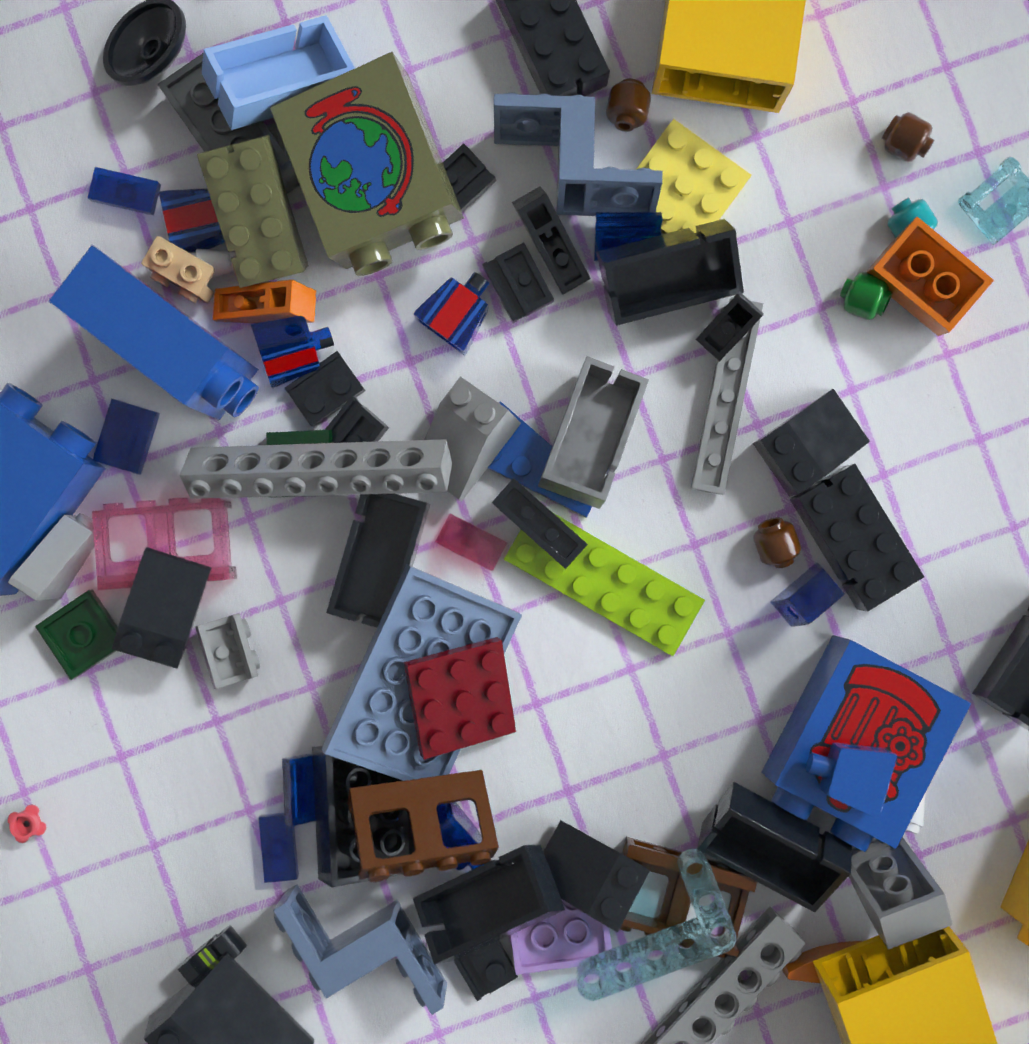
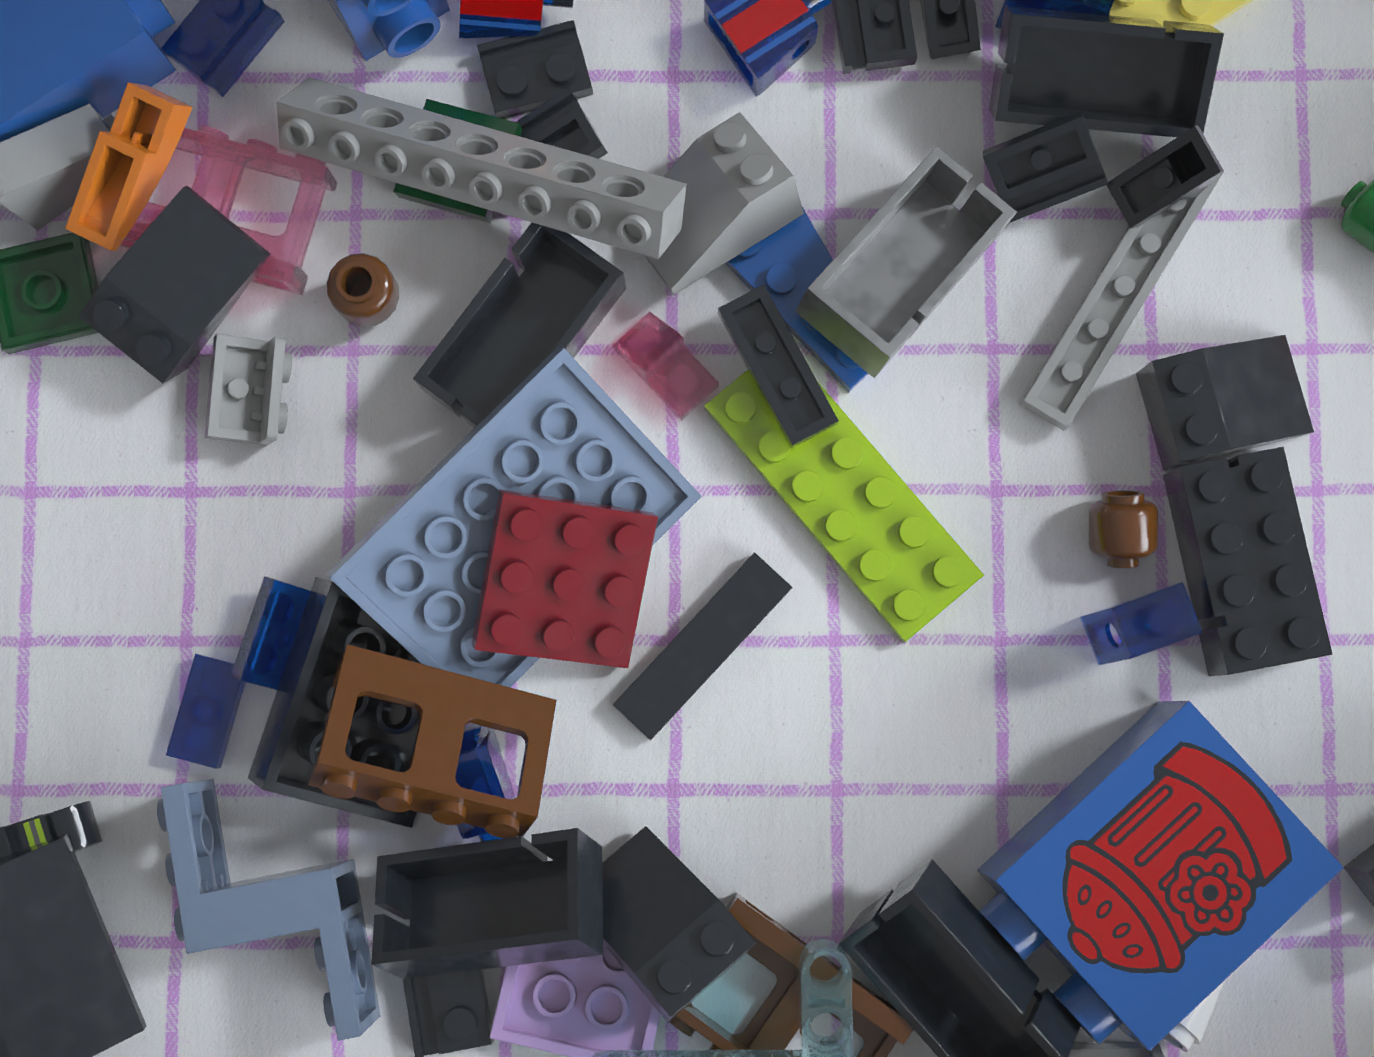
camera: 20 degrees right, 5 degrees down
blue torso [806,743,897,819] -> none
none -> orange slope [65,82,193,251]
none -> reddish brown head [326,253,399,327]
none -> black tile [613,552,793,741]
none -> black plate [983,110,1108,222]

